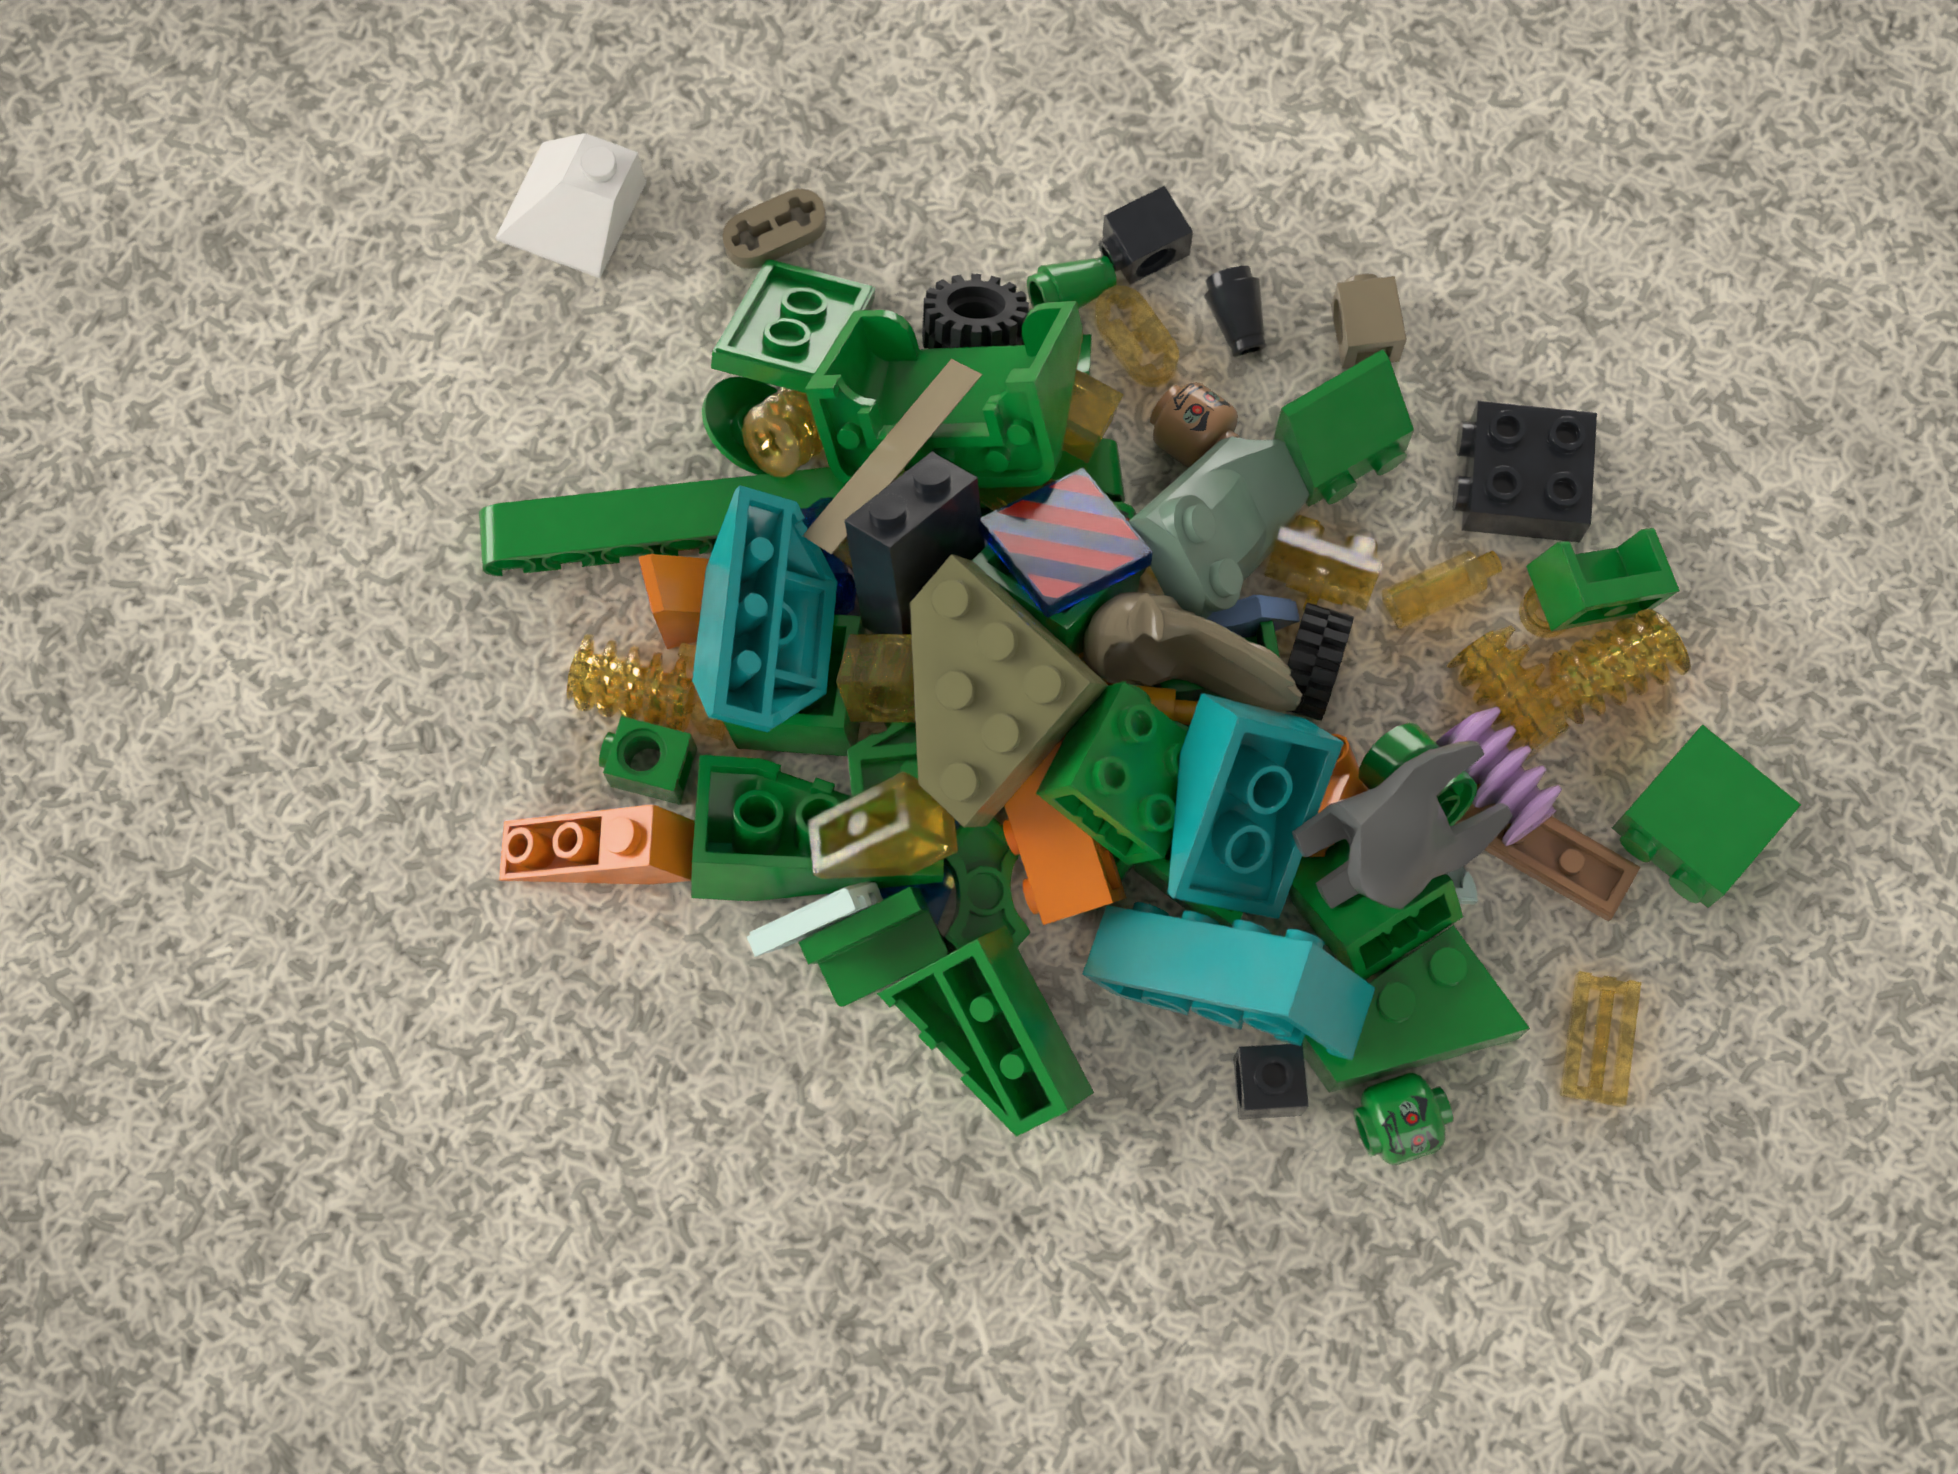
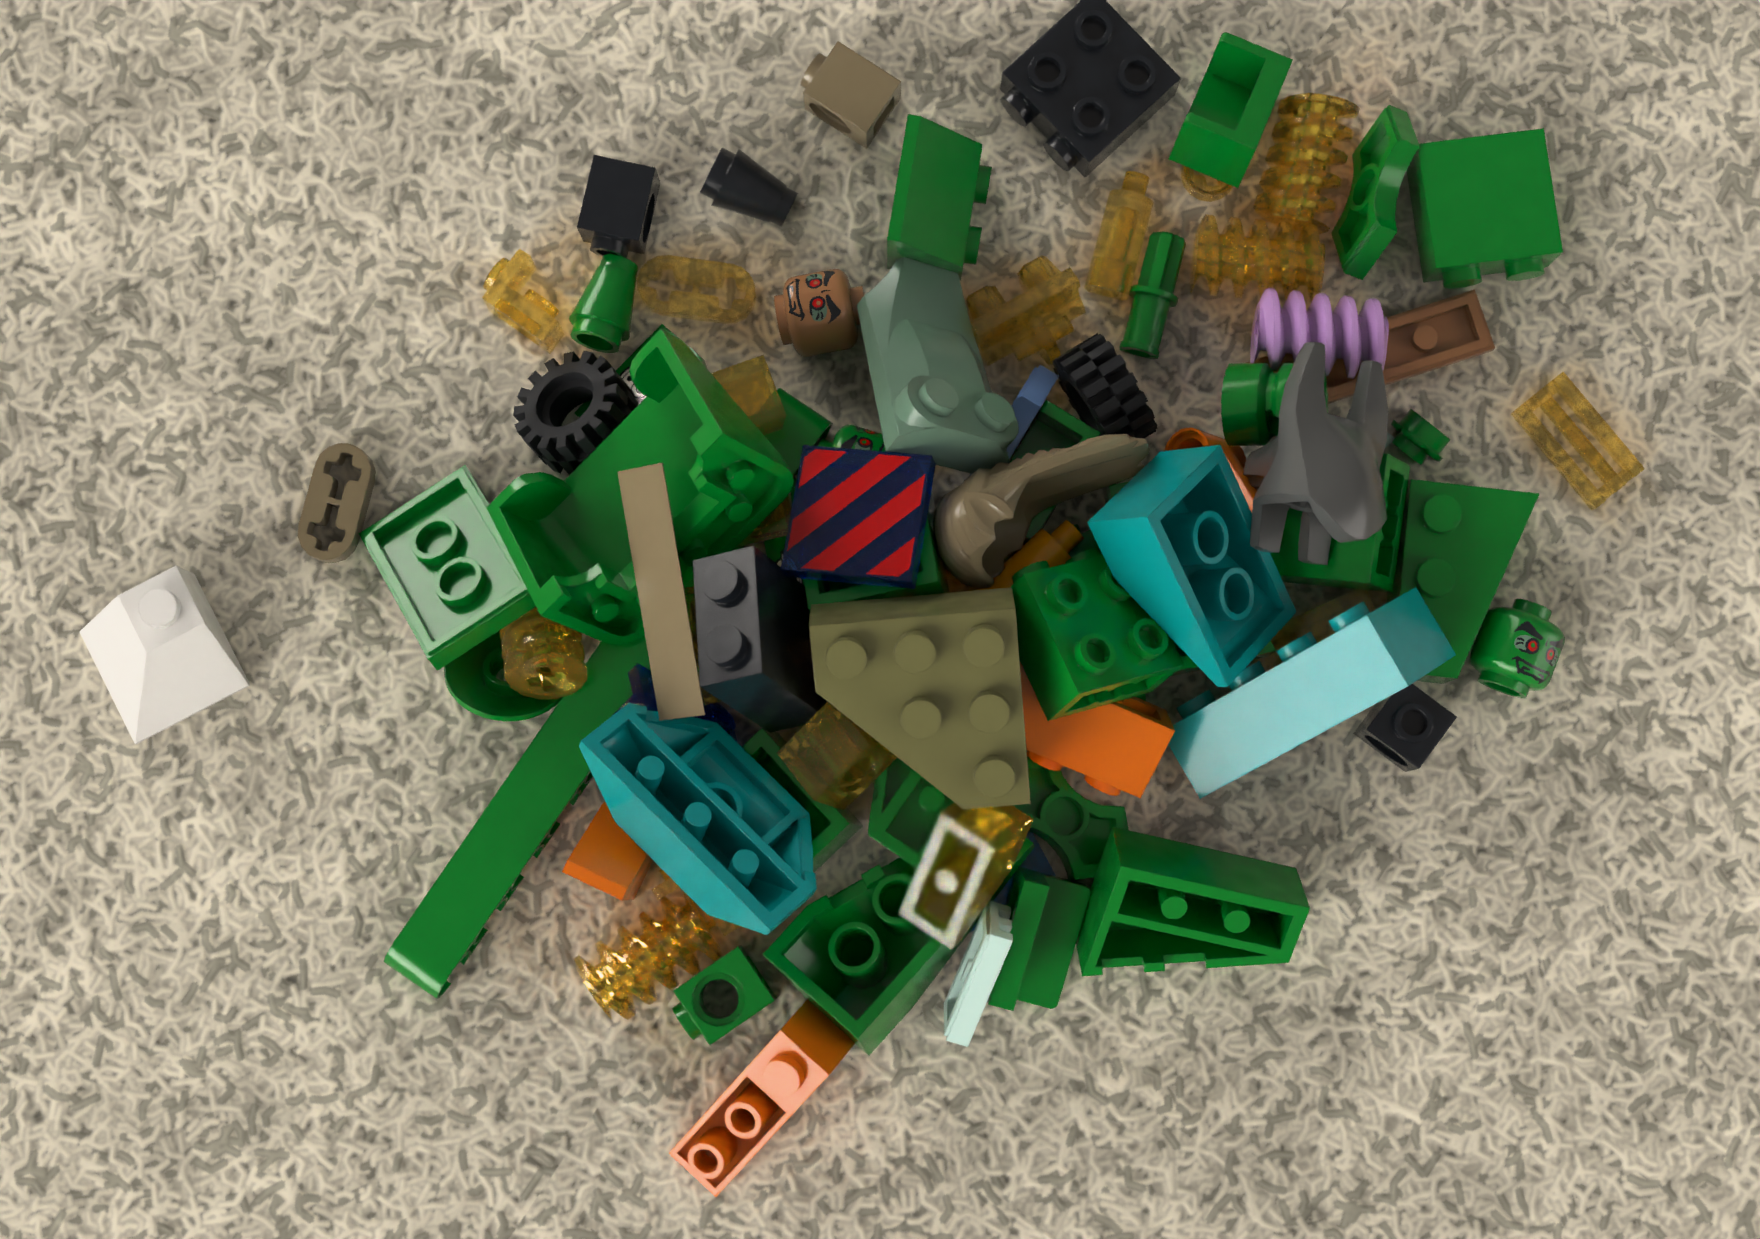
camera: 50 degrees left, 10 degrees up
none -> clear yellow bracket [482,249,565,354]
none -> green axle [1119,231,1186,360]
none -> green tile [1331,105,1420,280]
none -> green plate [1391,409,1450,465]

